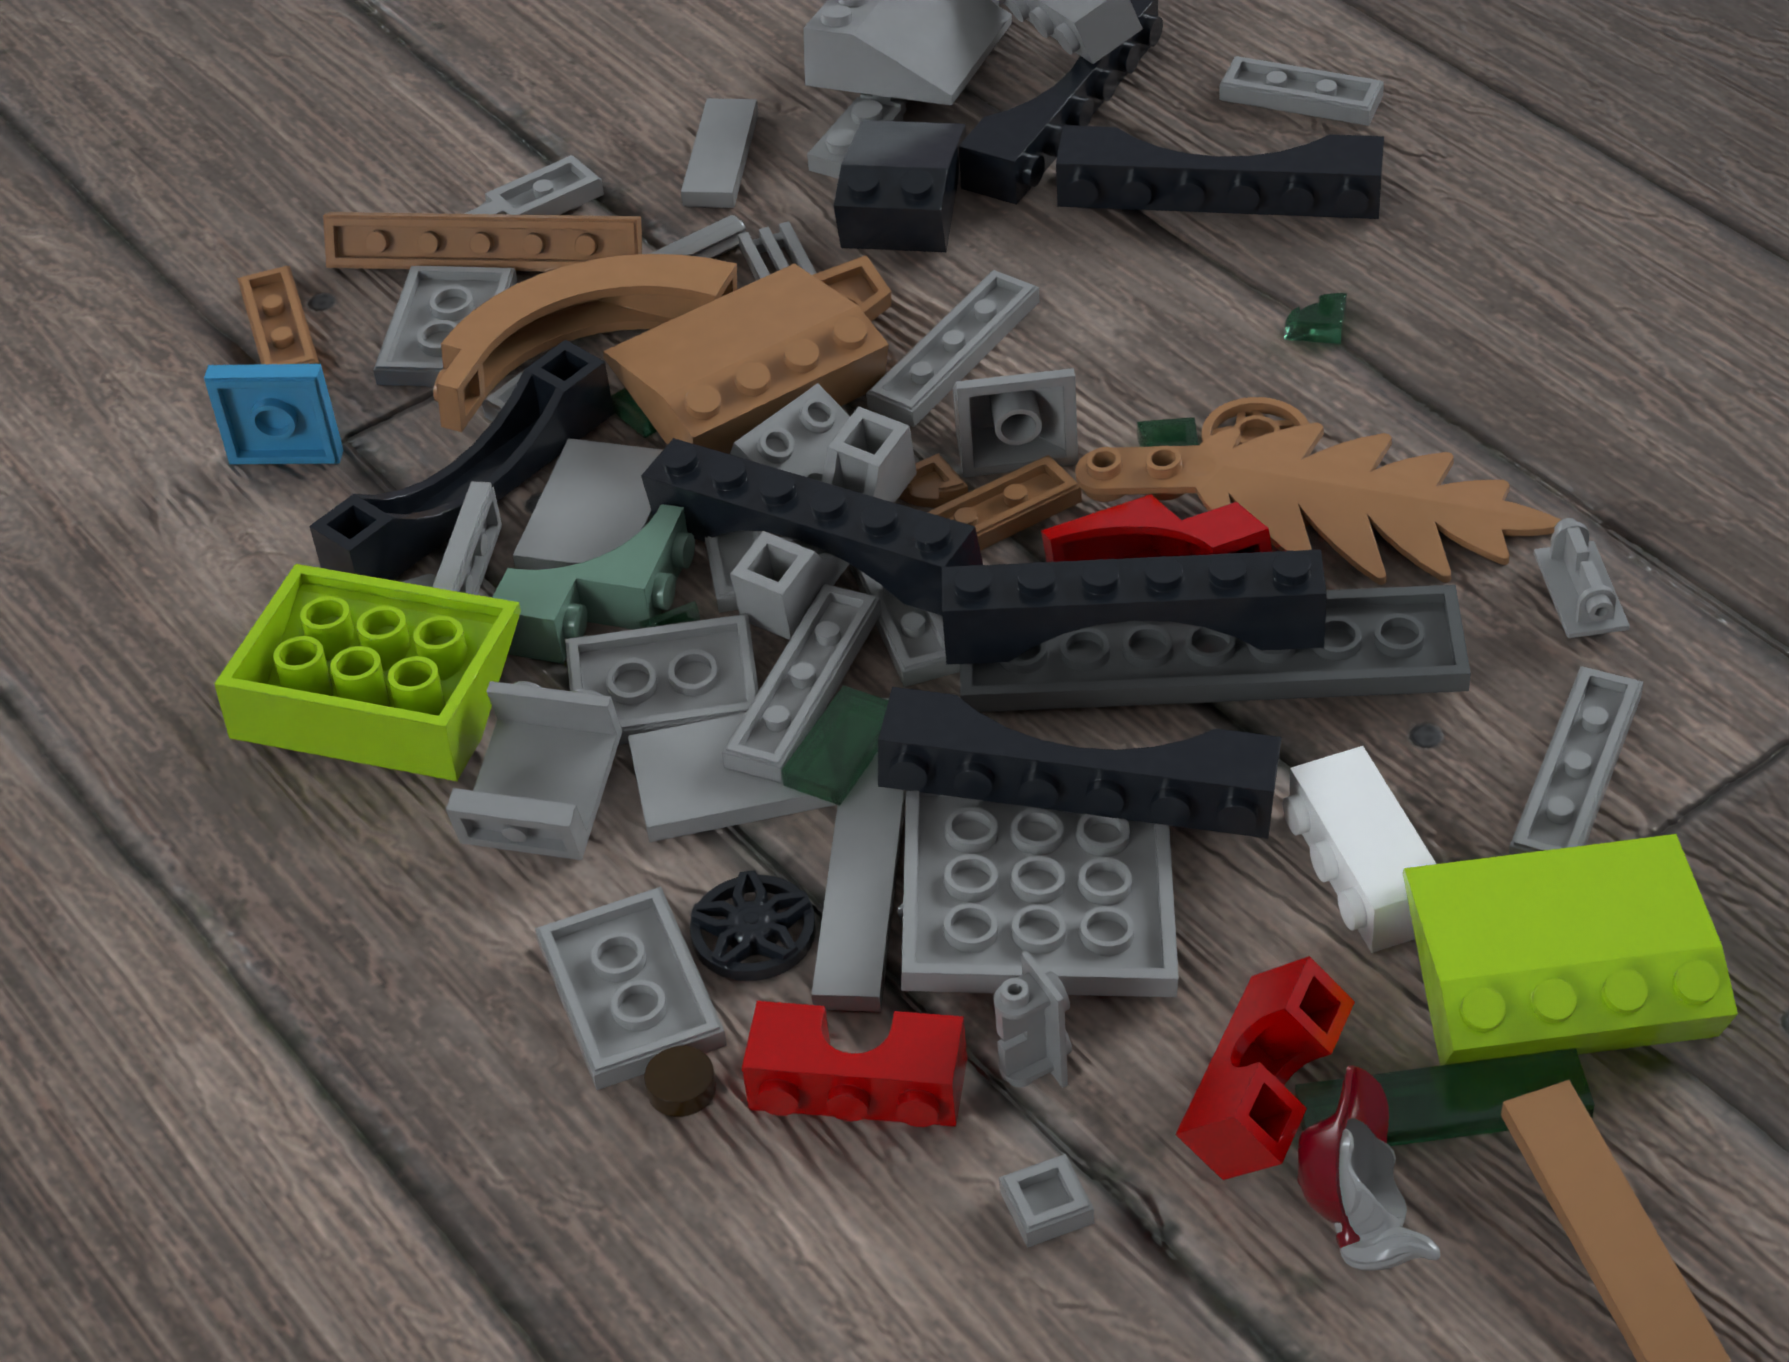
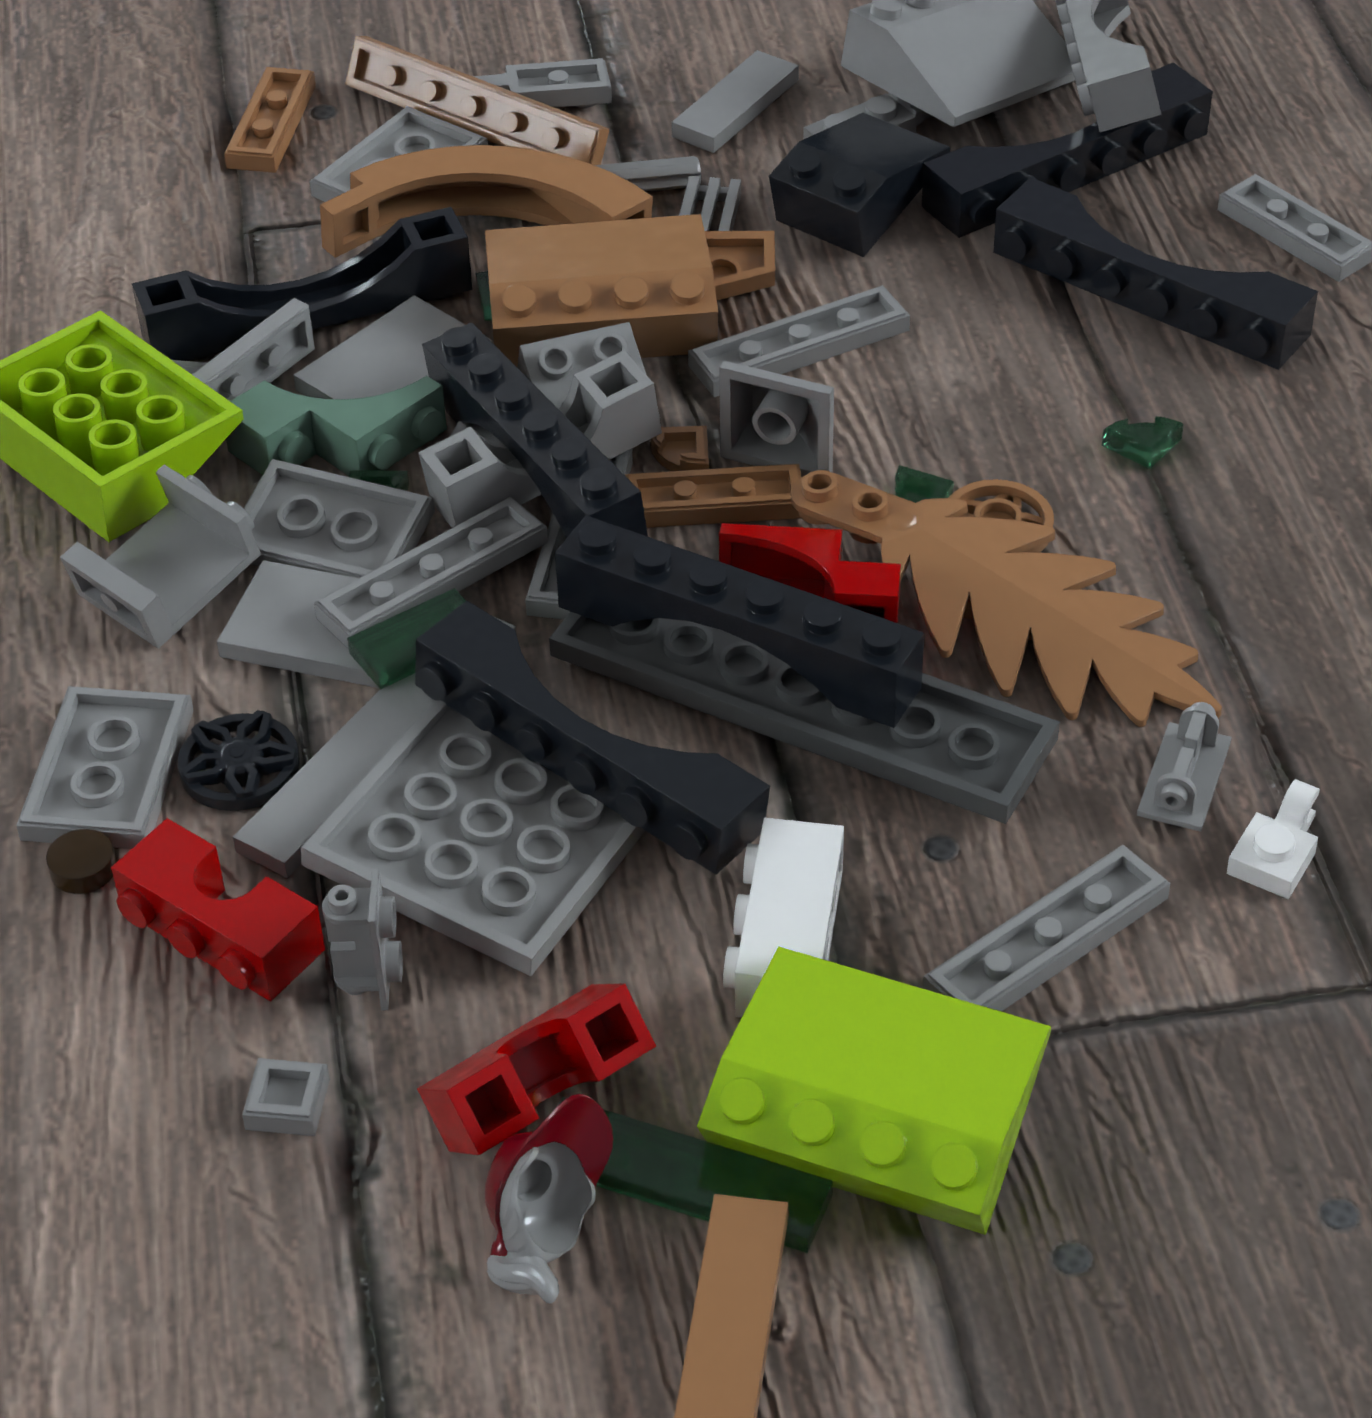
camera: 25 degrees right, 0 degrees up
dark azure tile [204,364,344,464] -> none
none -> white plate [1227,779,1320,899]

